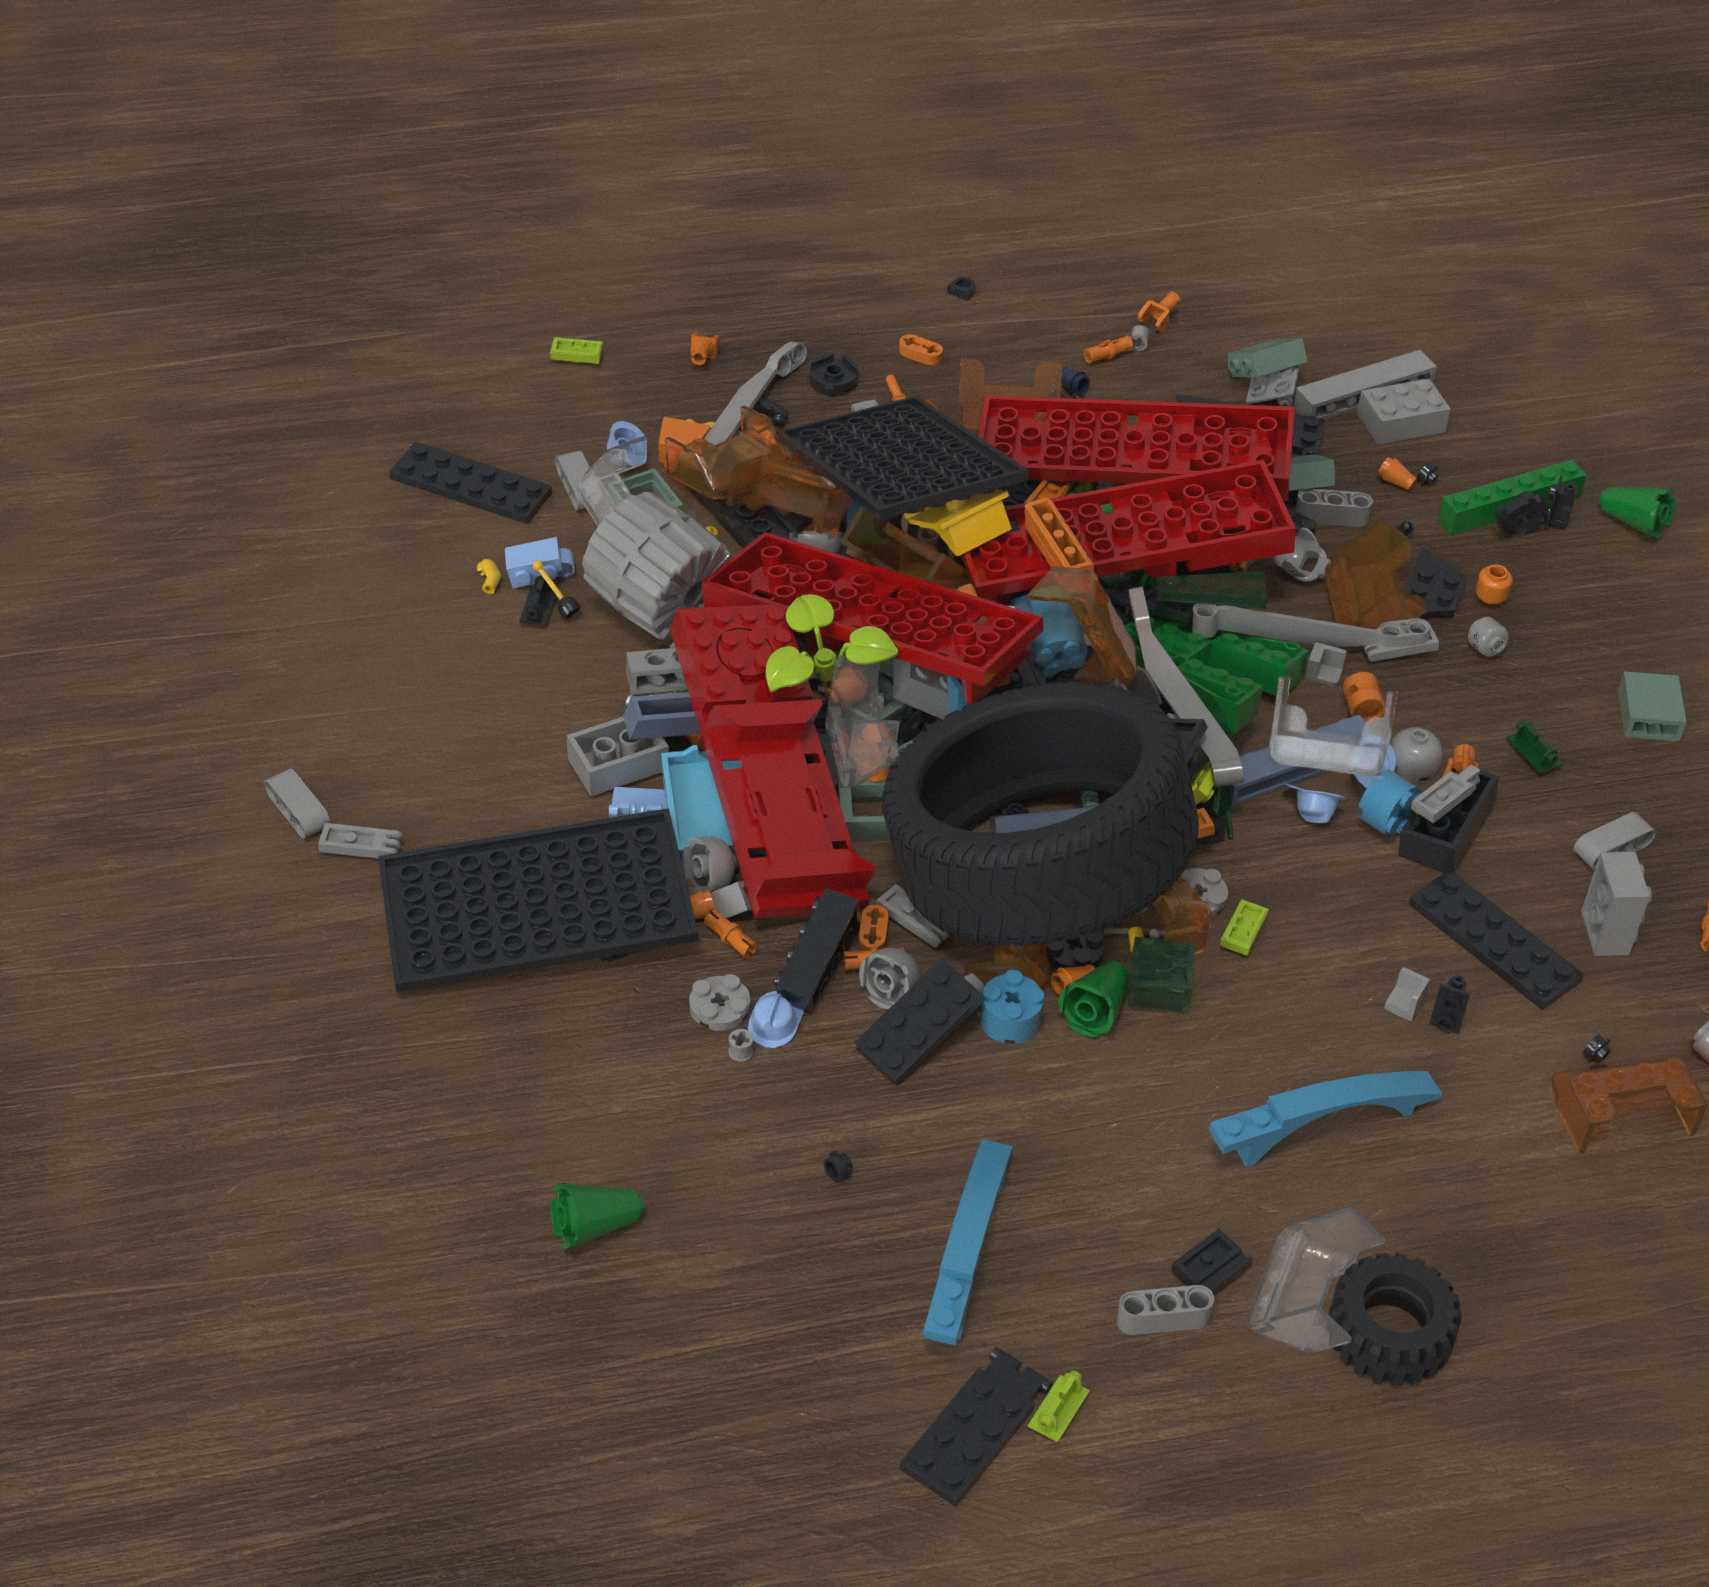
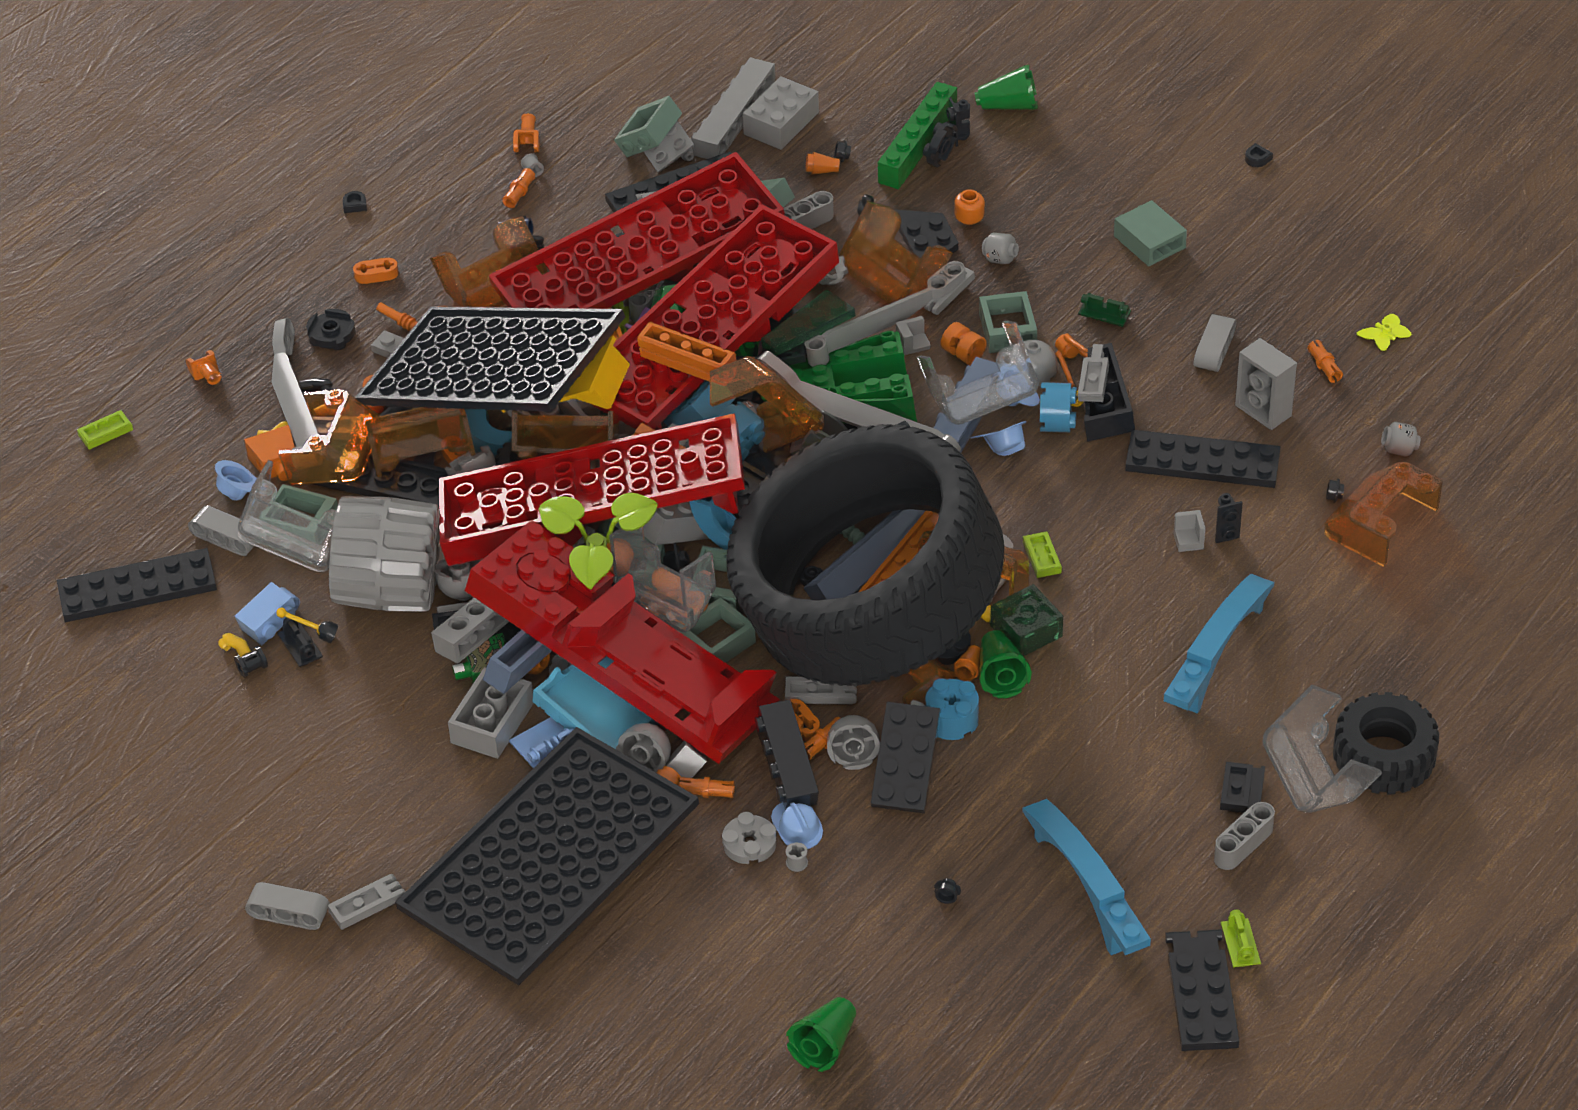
camera: 35 degrees left, 0 degrees up
none -> black bush [234,646,268,678]
none -> sand green window [979,291,1037,353]

